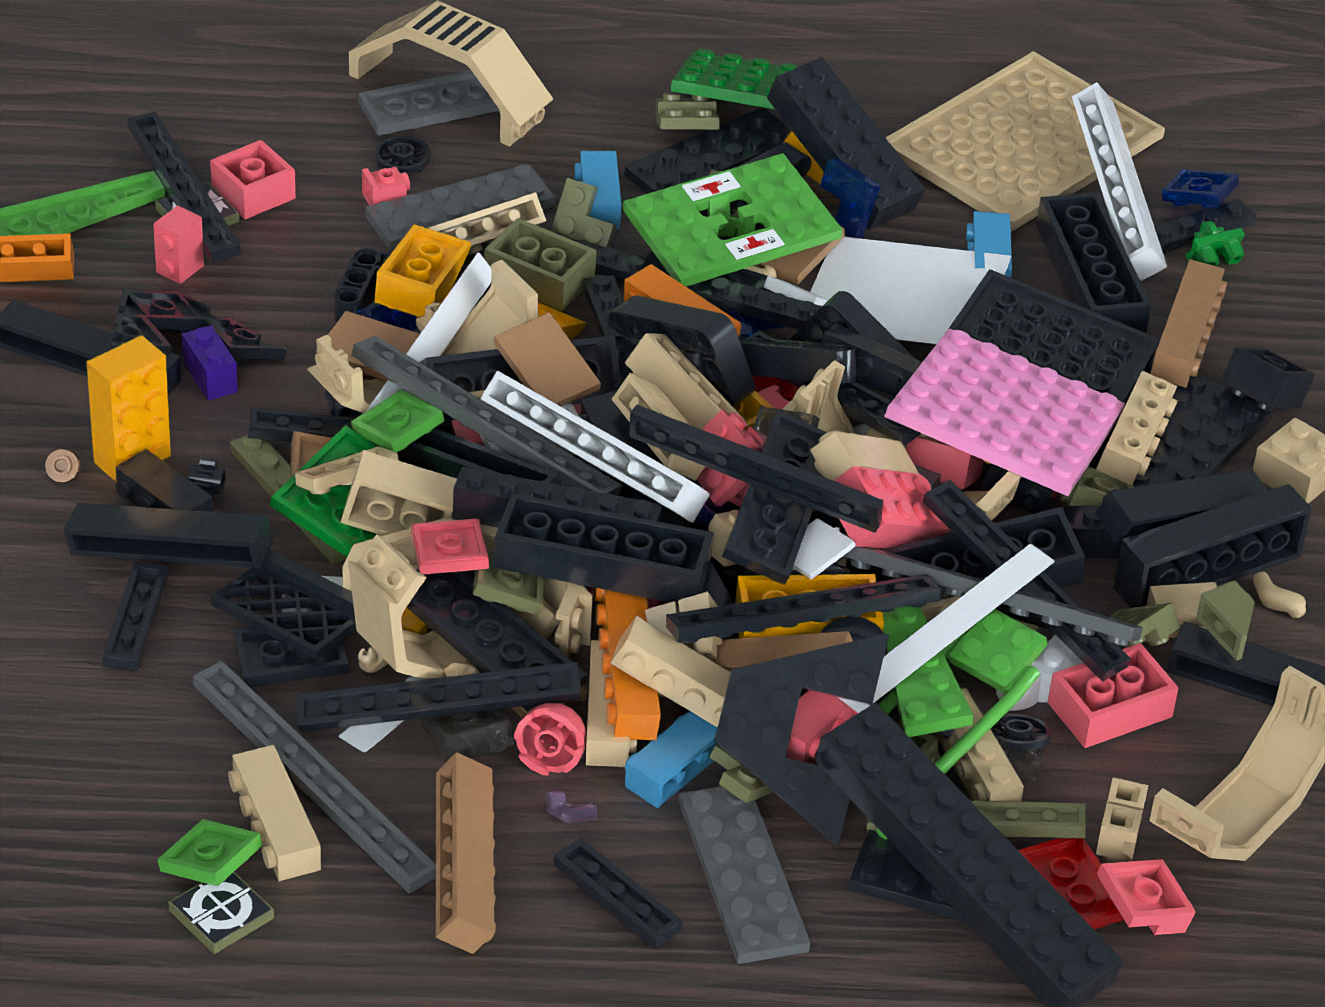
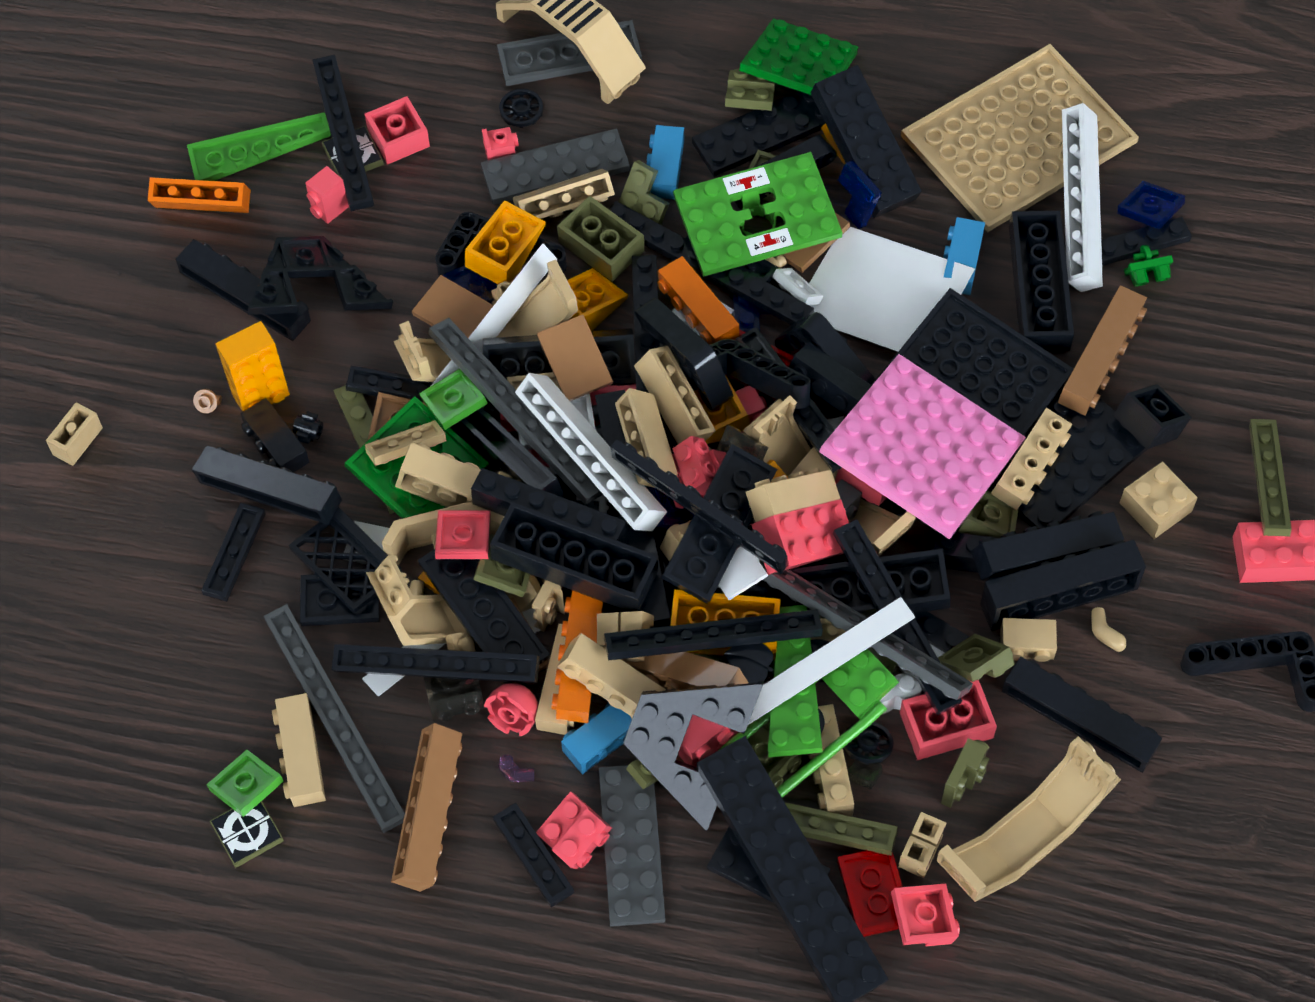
camera: 15 degrees right, 20 degrees up
dark purple brick [182,325,238,401] -> none
olive slope [1196,581,1255,661] -> none
none -> coral plate [536,791,612,870]
none -> olive plate [941,738,990,808]

